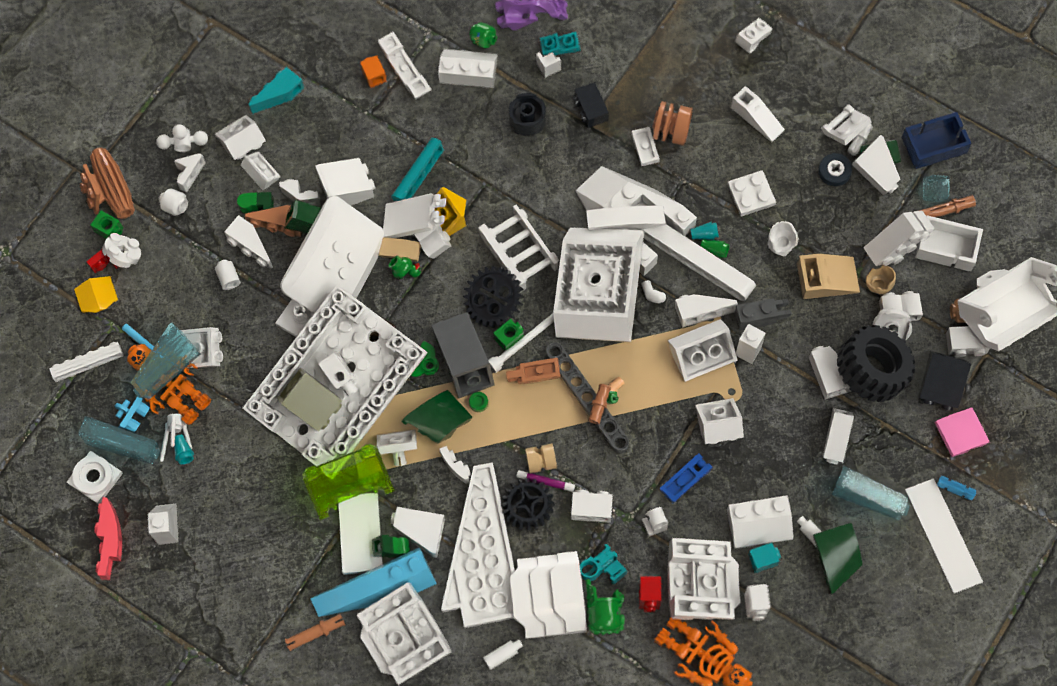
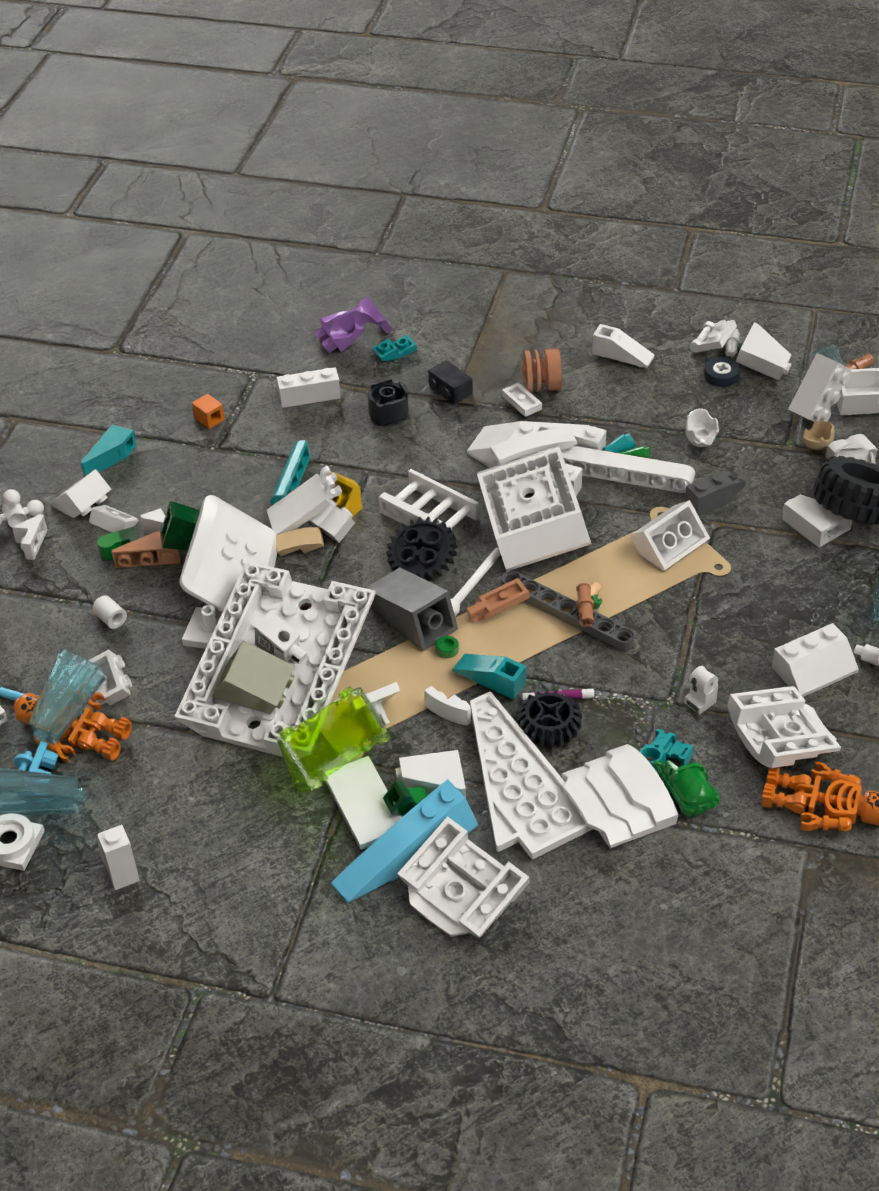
camera: 20 degrees left, 25 degrees down
coral slope [95,497,122,580] -> none
white head [159,189,188,216] -> none
white plant [160,414,192,462] -> none
teal cone [174,434,194,465] -> none
white slope [224,215,273,269] -> none
nougat pin [285,613,345,651] -> none
white slope [316,158,376,206] -> none
white slope [378,32,431,99] -> none
green animal [389,255,421,279] -> none
dark green slope [402,390,473,444] -> none
green plate [410,341,439,377] -> none
green head [469,22,497,49] -> none
white cylinder [483,640,523,670] -> none
green brick [493,319,524,351] -> none
tan wheel [525,444,557,473] -> none
white panel [536,52,561,78] -> none
white brick [571,490,613,523] -> none
red brick [639,576,661,612] -> none
white arm [641,281,666,303] -> none
blue plate [660,454,713,504] -> none
white slope [675,294,738,327] -> none
white slope [695,398,744,444] -> none
white plate [727,170,776,216] -> none
white plate [735,18,772,53] -> none
white brick [736,324,766,364] -> none
white brick [744,584,771,621] -> none
teal brick [748,543,781,573] -> none
tan slope [797,254,860,299] -> none
white slope [823,408,854,464] -> none
dark blue piece [901,112,971,169] -> none
none -> teal slope [453,654,526,700]

